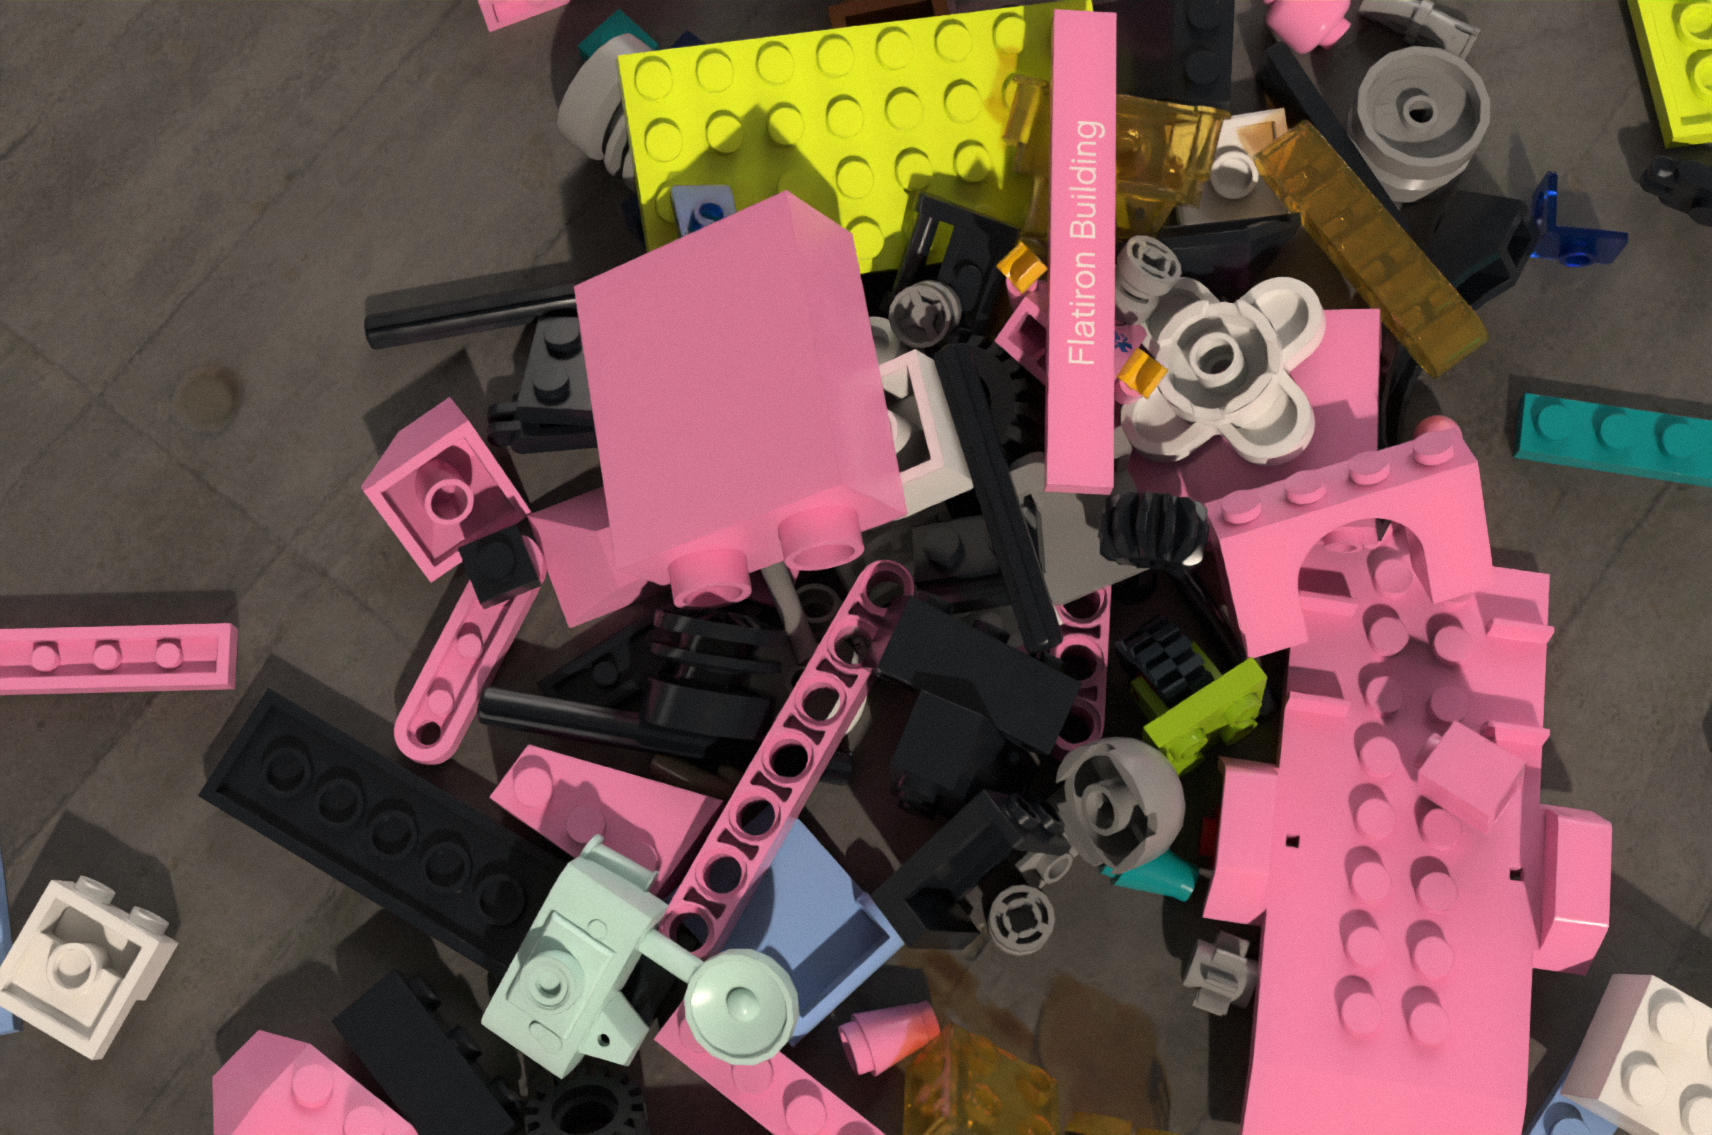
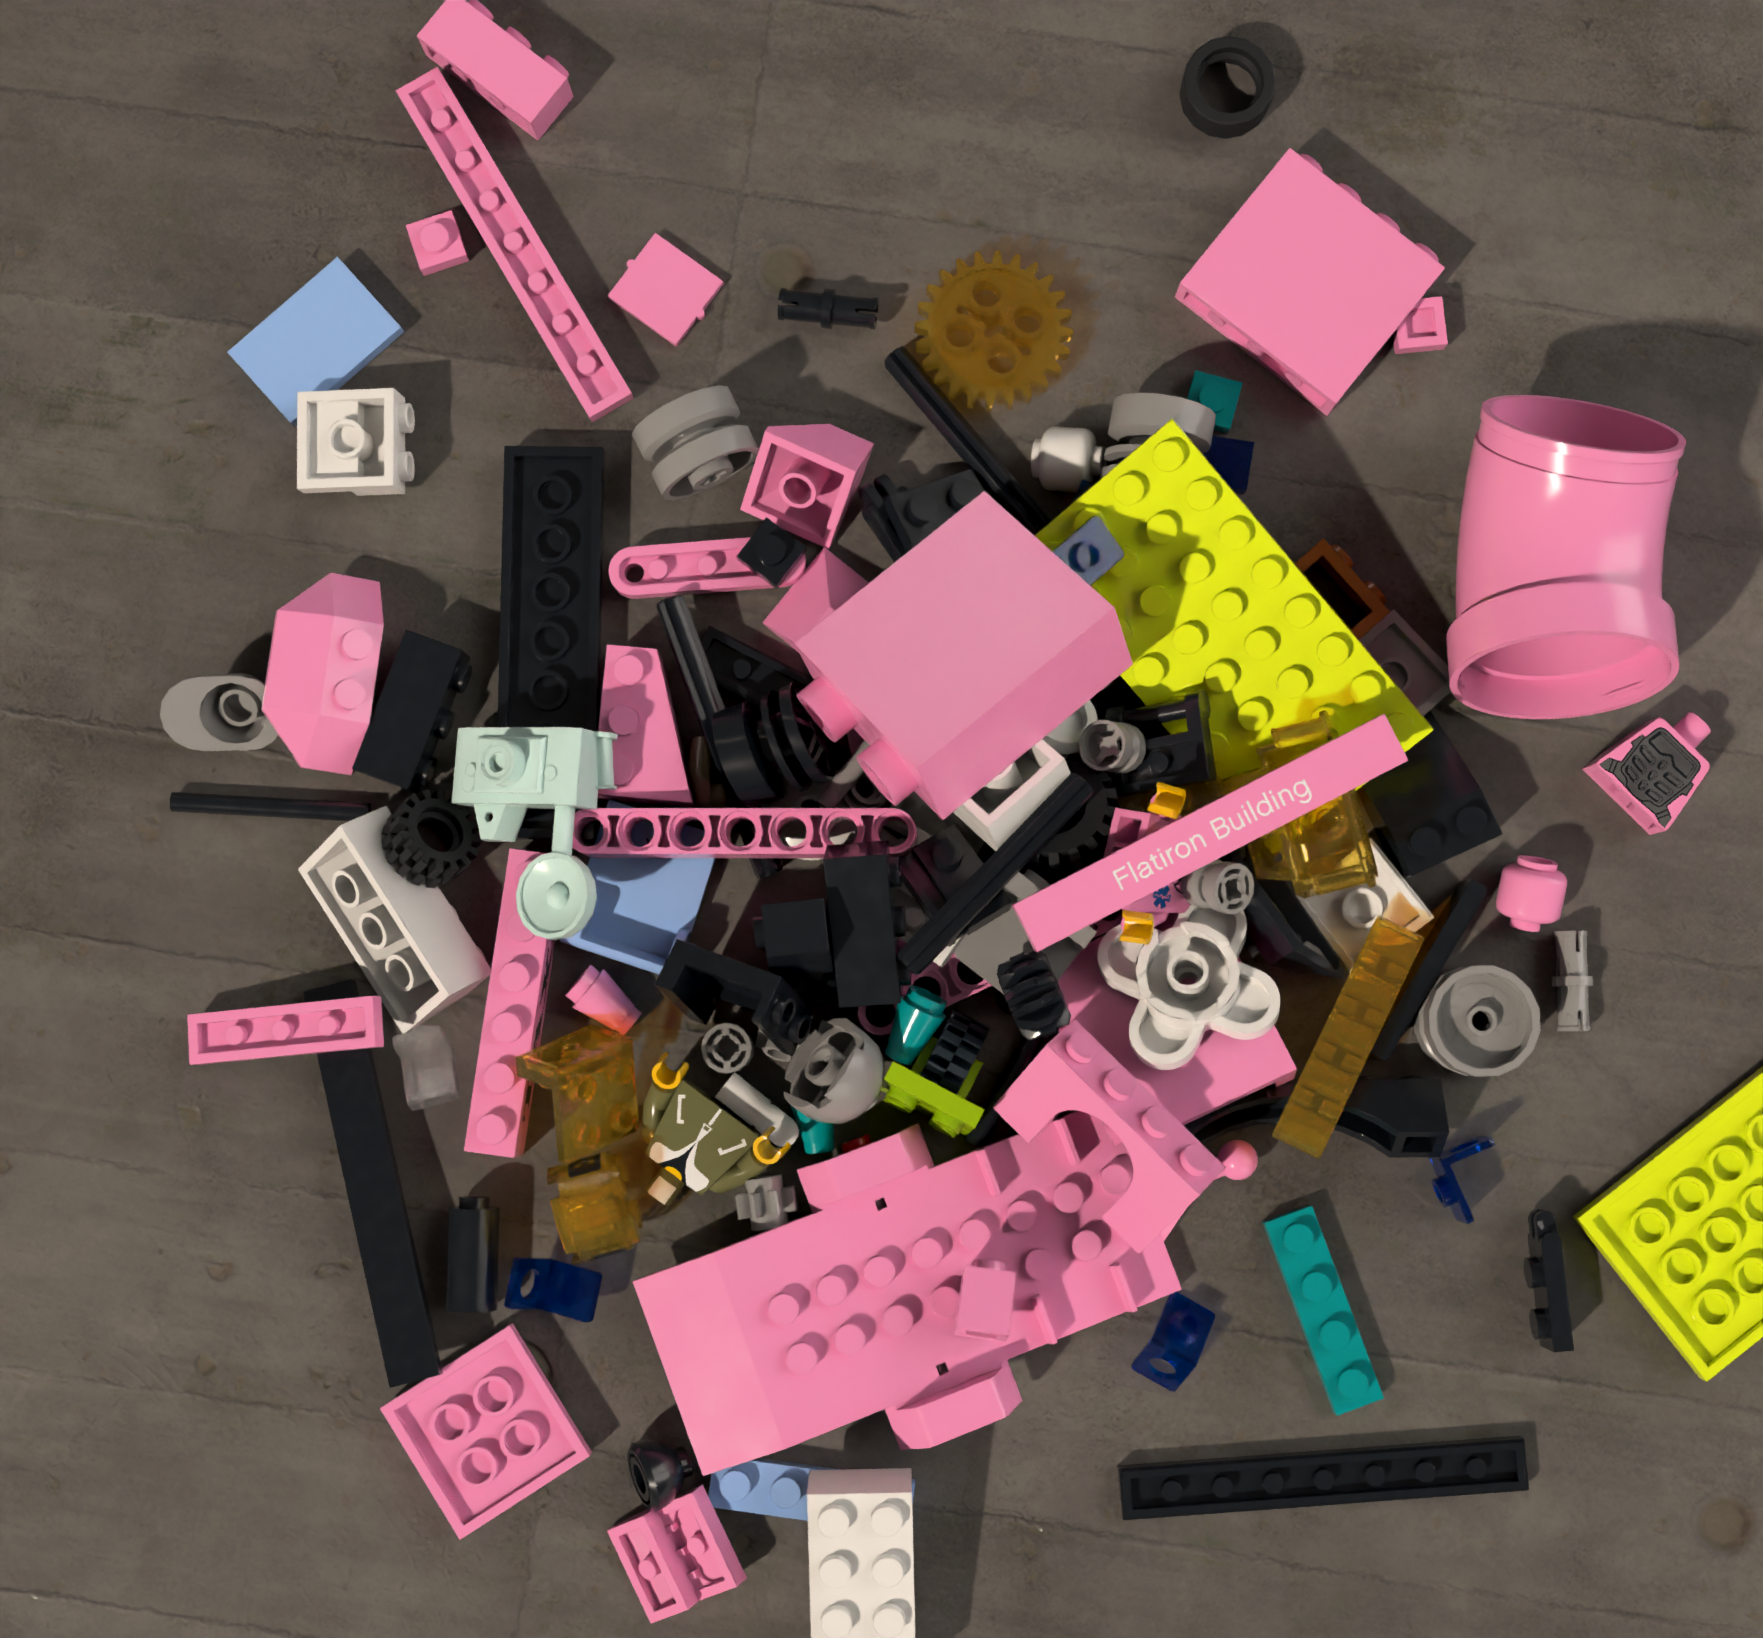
camera: 60 degrees right, 10 degrees up
none -> bright pink piece [608,233,724,347]
none -> light grey wheel [632,385,759,501]
none -> olive torso [641,1052,791,1206]
none -> white bar [715,1072,799,1147]
none -> black pin [777,288,879,330]
none -> teal cone [885,985,947,1066]
none -> clear yellow gear [914,250,1074,412]
none -> white head [1031,427,1105,493]
none -> clear blue bracket [1131,1292,1215,1392]

